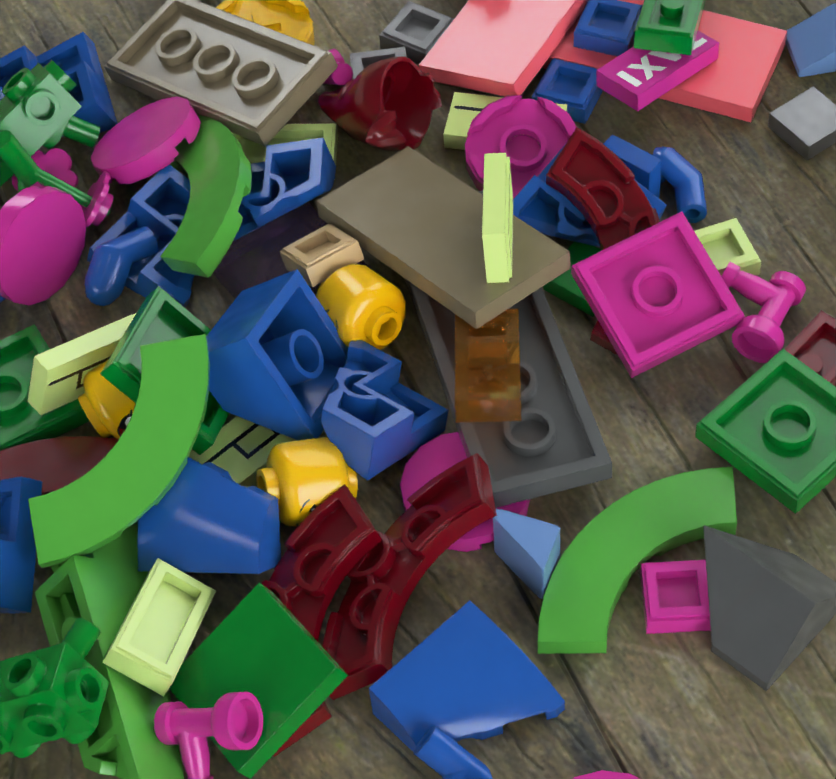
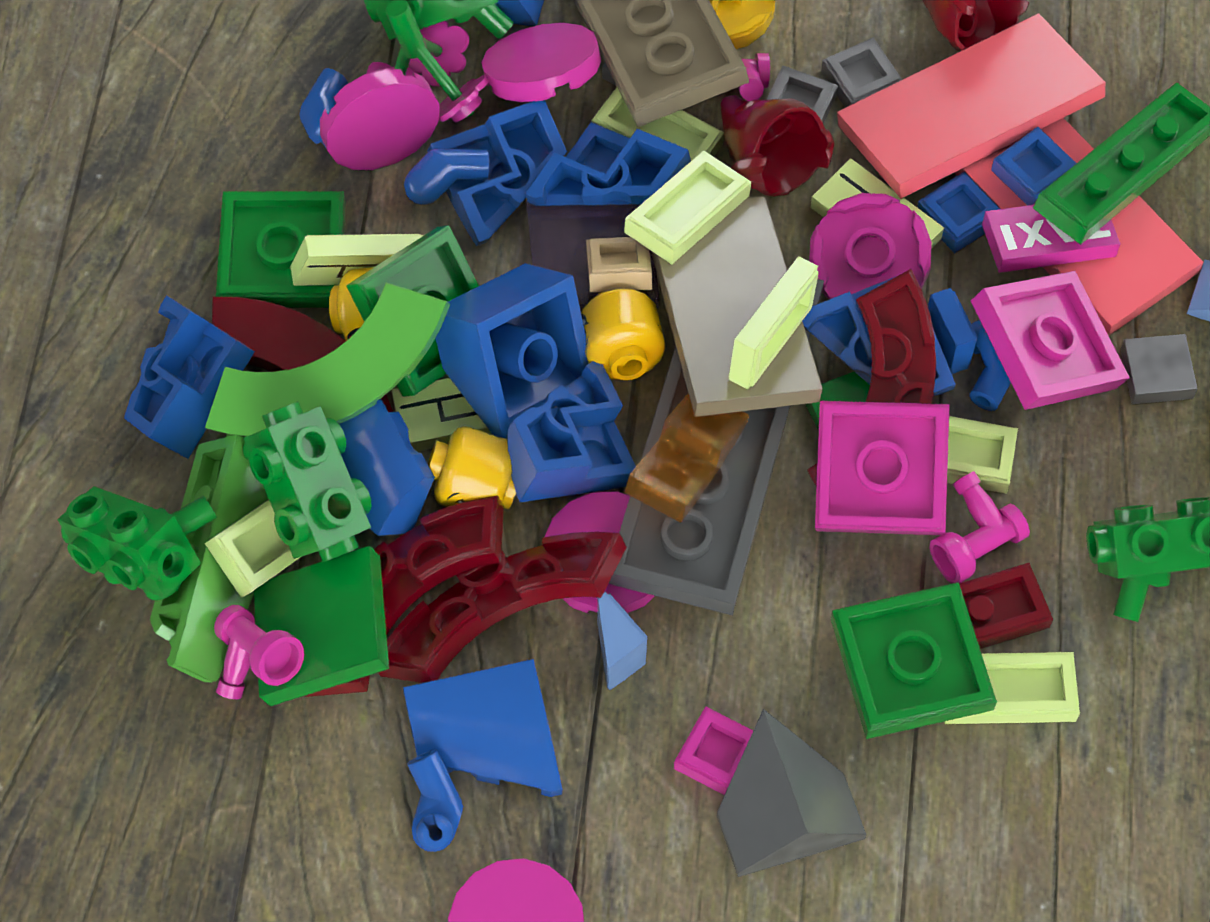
camera: 25 degrees right, 10 degrees up
bright green tile [160,115,252,278] -> none
bright green tile [537,467,737,654] -> none
none -> green brick [243,401,372,562]
none -> yellowish green tile [624,151,751,264]
none -> dark pink plate [971,271,1130,410]

